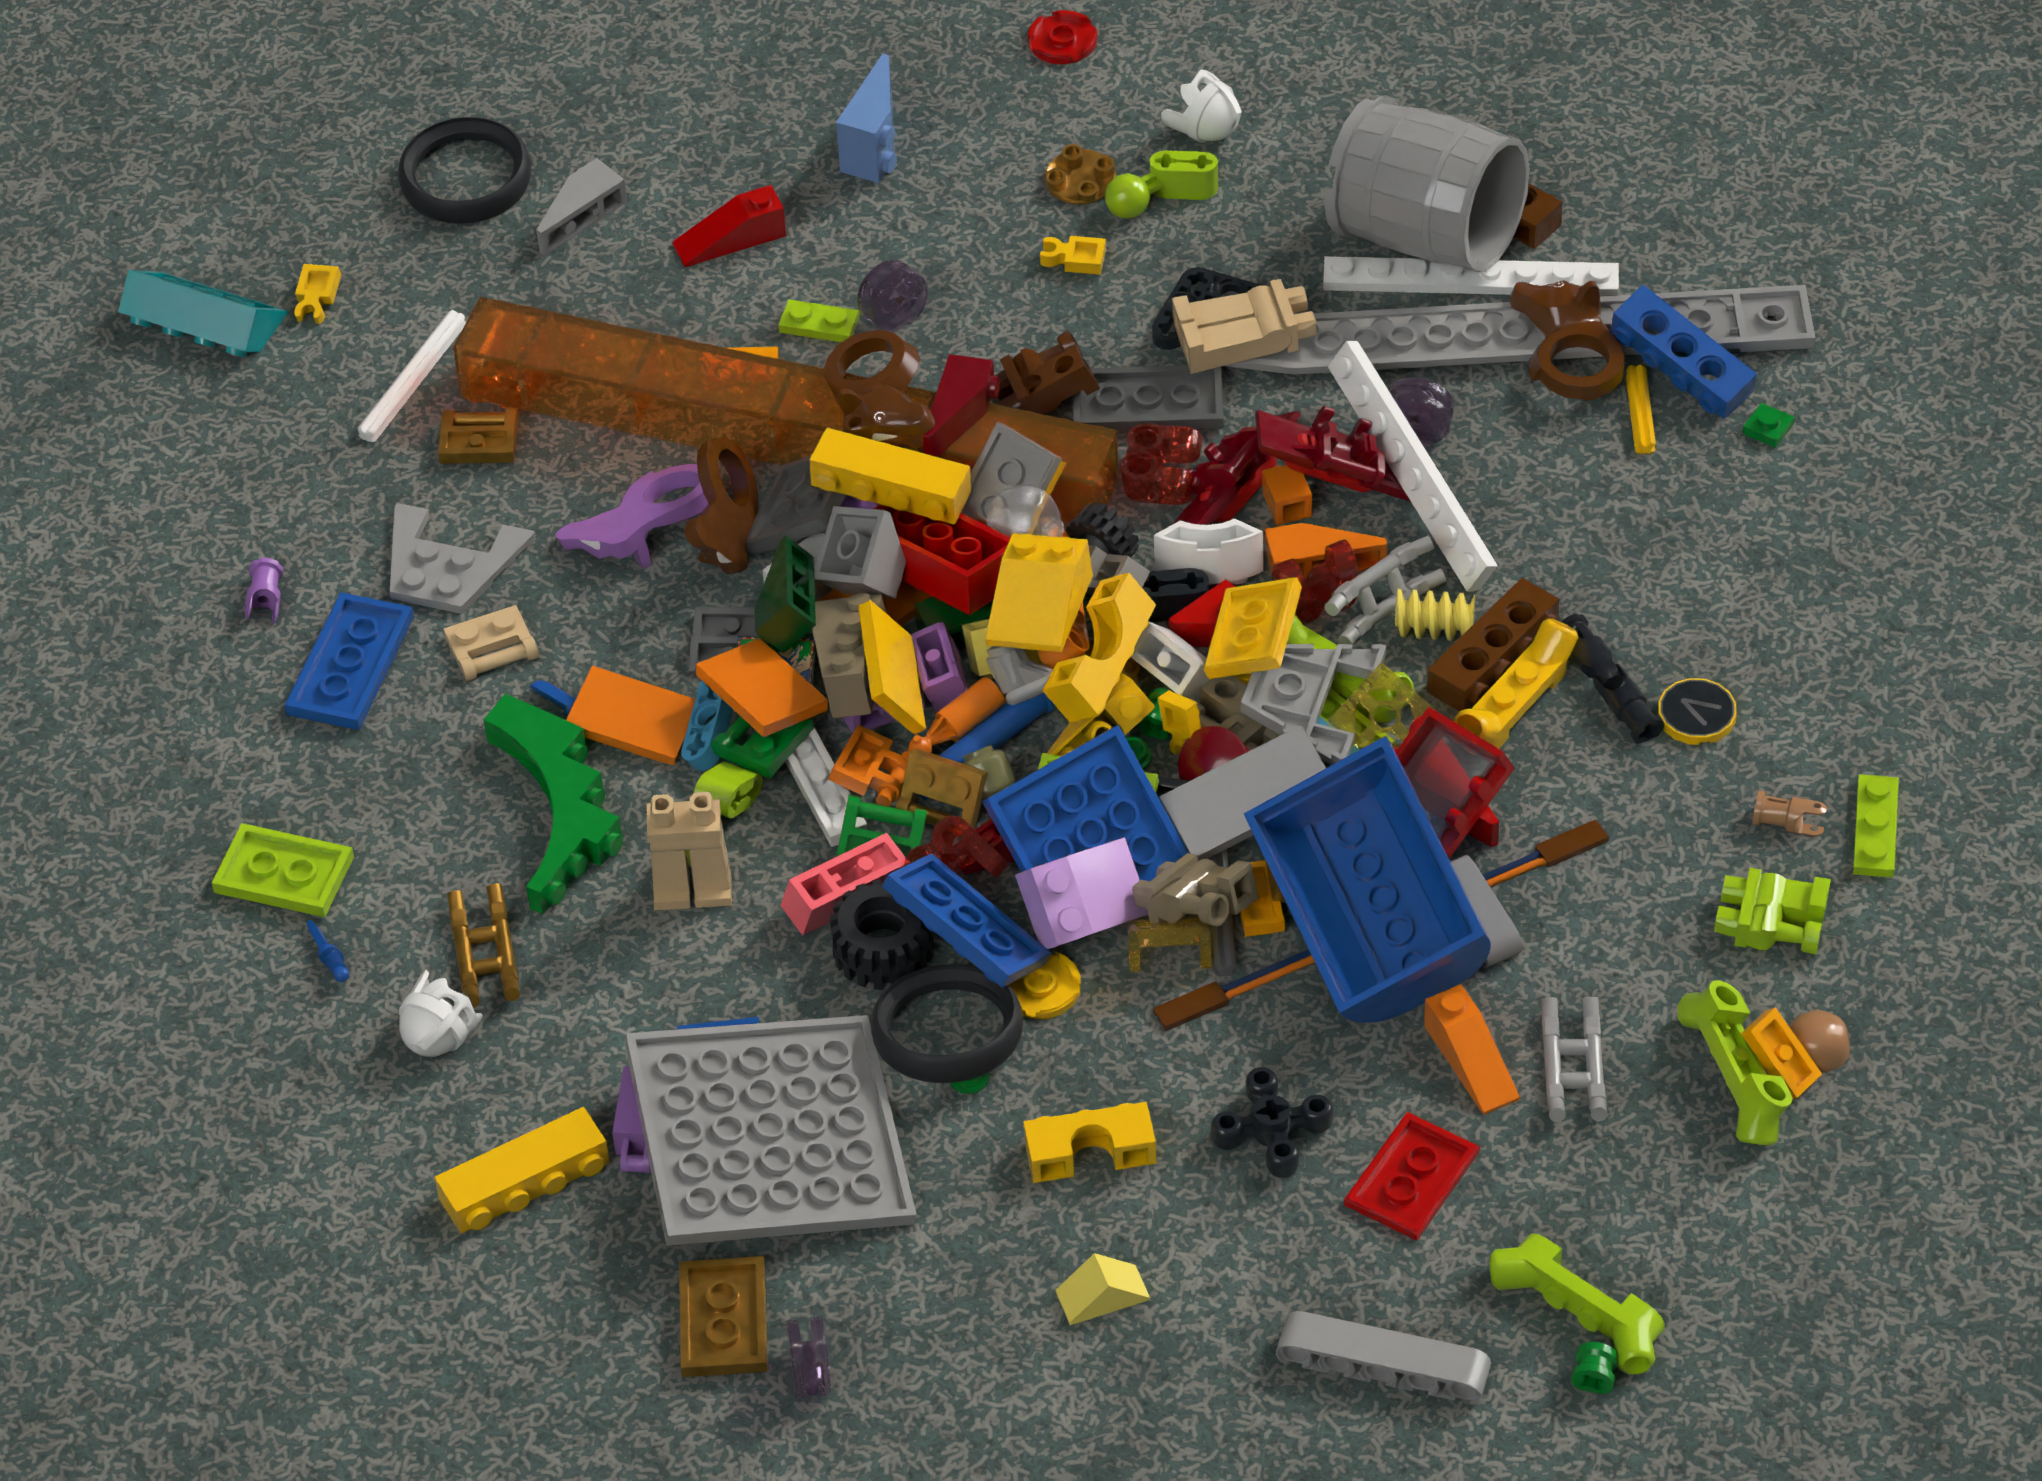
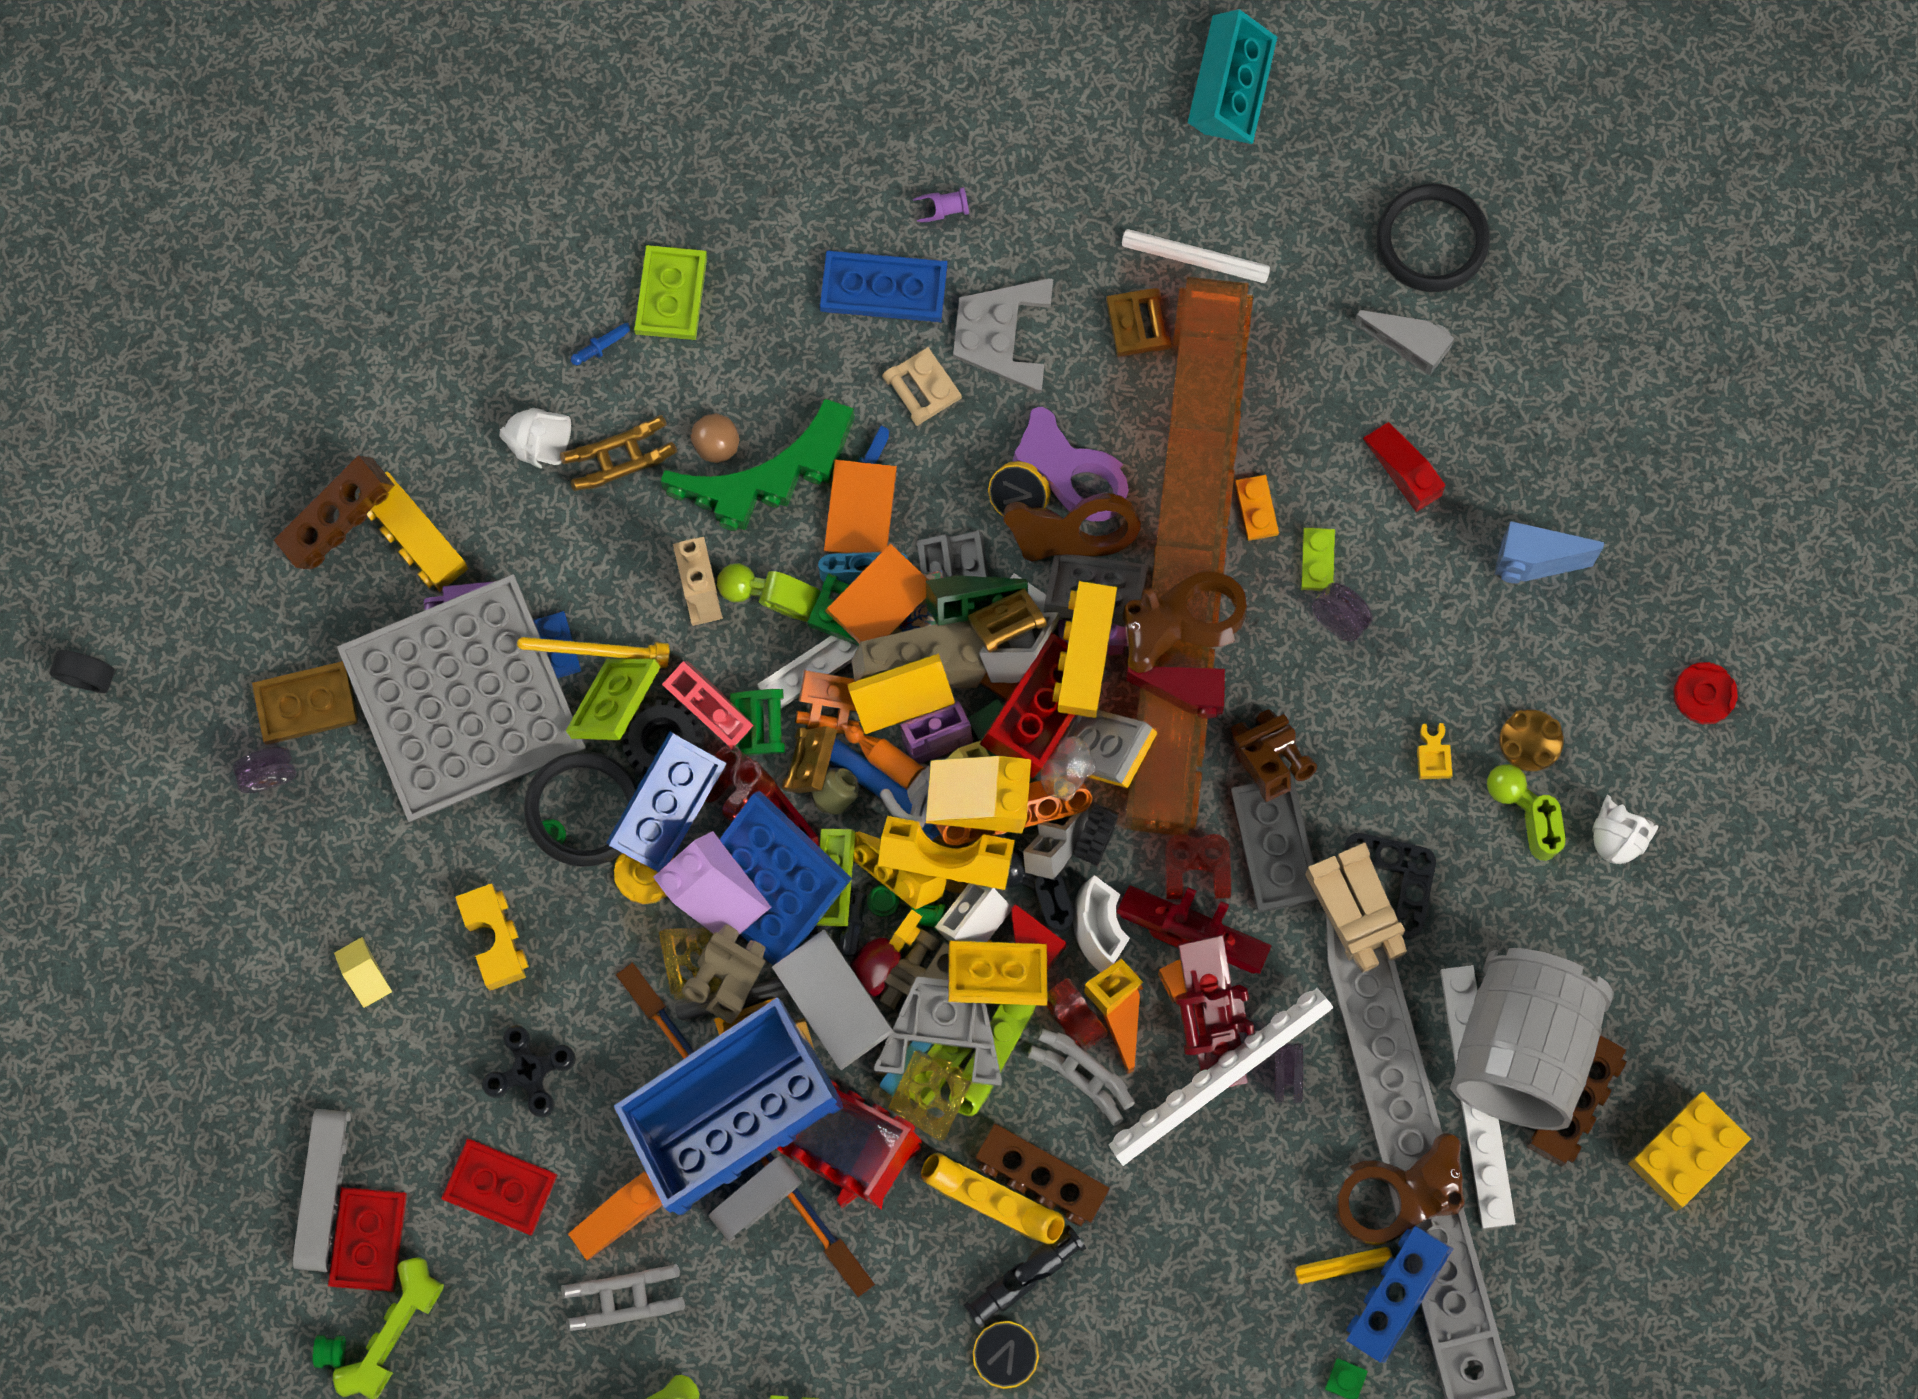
camera: 80 degrees right, 25 degrees up
yellow plate [294,264,342,324] -> none
light yellow piece [1395,588,1475,641] -> none
none -> reddish brown brick [274,455,395,569]
none -> red tile [328,1187,407,1292]
none -> yellow piece [517,637,669,668]
none -> lime plate [565,659,660,740]
none -> medium nougat hair [690,413,739,463]
none -> pearl gold plate [968,588,1047,653]
none -> black tile [988,461,1051,517]
none -> yellow slope [1084,958,1143,1016]
none -> yellow brick [1628,1091,1751,1211]

